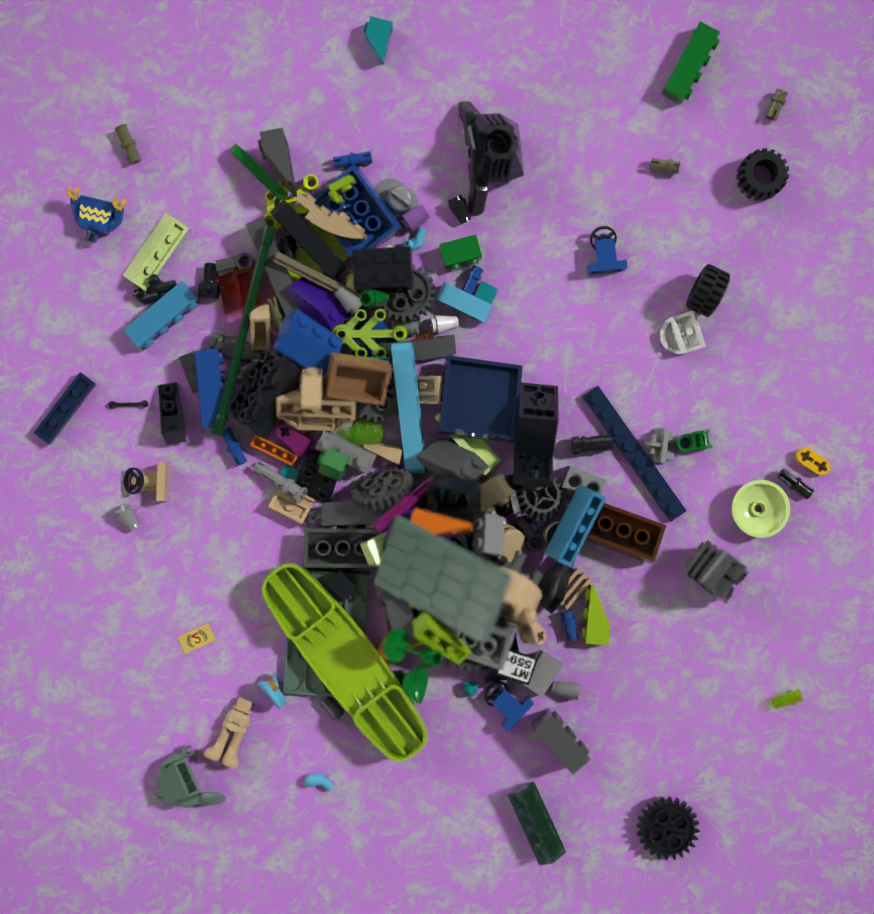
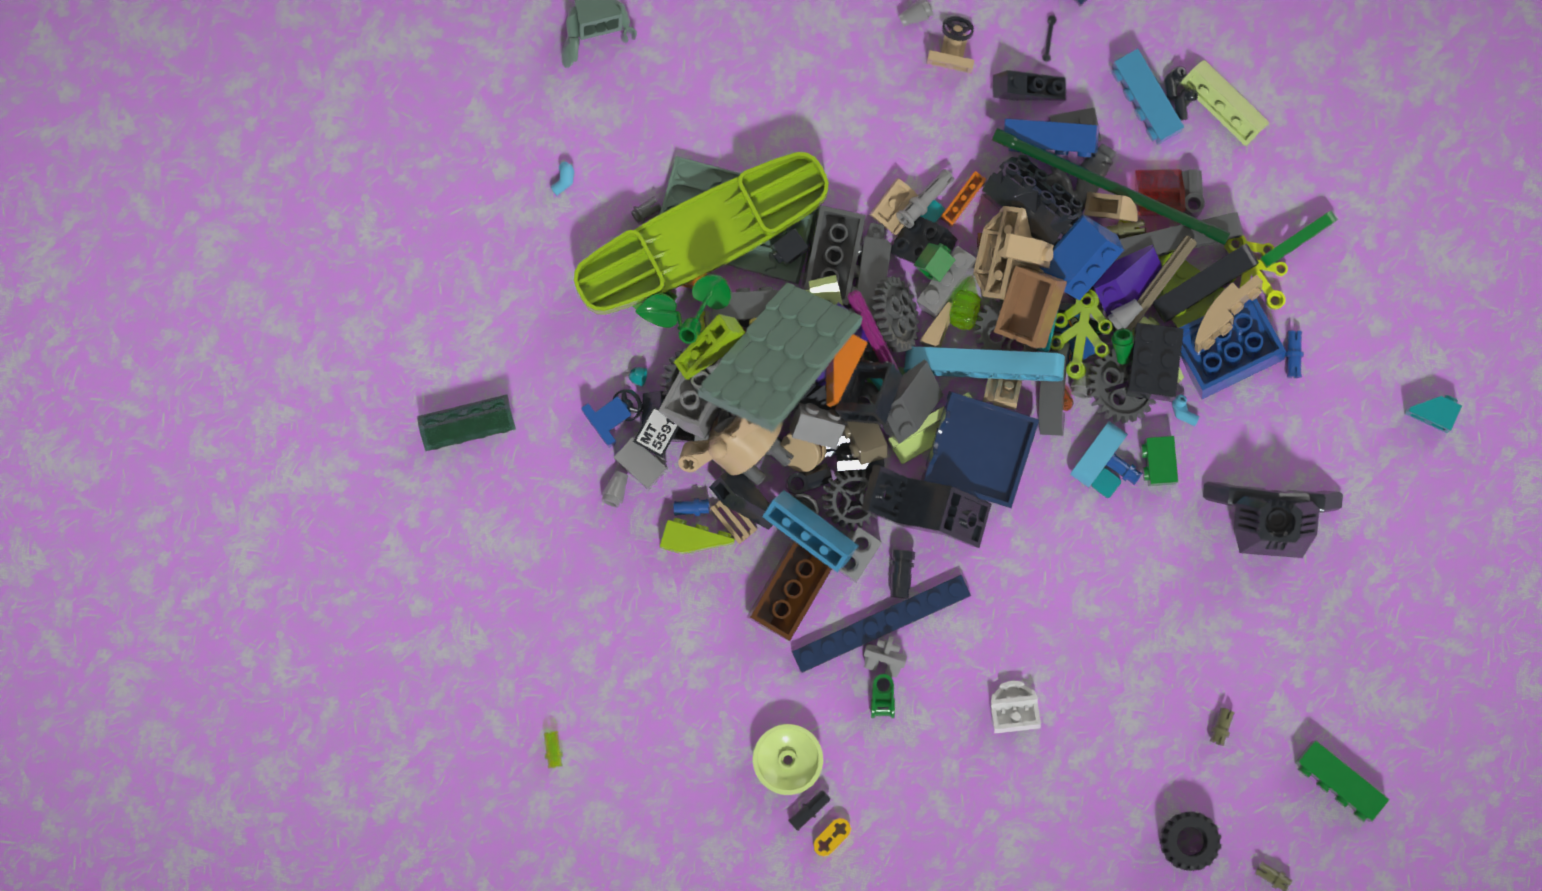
camera: 95 degrees right, 5 degrees down
blue torso [66,186,127,243] -> none
olive pin [115,124,142,165] -> none
clear yellow sticker [178,623,216,654] -> none
black axle [198,263,220,300] -> none
tan piece [203,697,253,769] -> none
blue pin [222,427,247,466] -> none
dark grey slope [258,127,297,197] -> none
medium azure piece [258,672,287,709] -> none
black cone [277,236,296,261] -> none
magenta piece [277,423,313,457] -> none
lime bracket [328,175,356,204] -> none
light grey piece [376,178,418,218] -> none
medium lavender brick [400,204,430,232] -> none
white cone [430,315,459,334] -> none
black cone [448,195,471,224] -> none
dark grey brick [531,709,591,775] -> none
blue piece [586,226,628,275] -> none
black gear [636,796,700,861] -> none
dark grey piece [684,540,749,604] -> none
black tyre [686,264,730,317] -> none

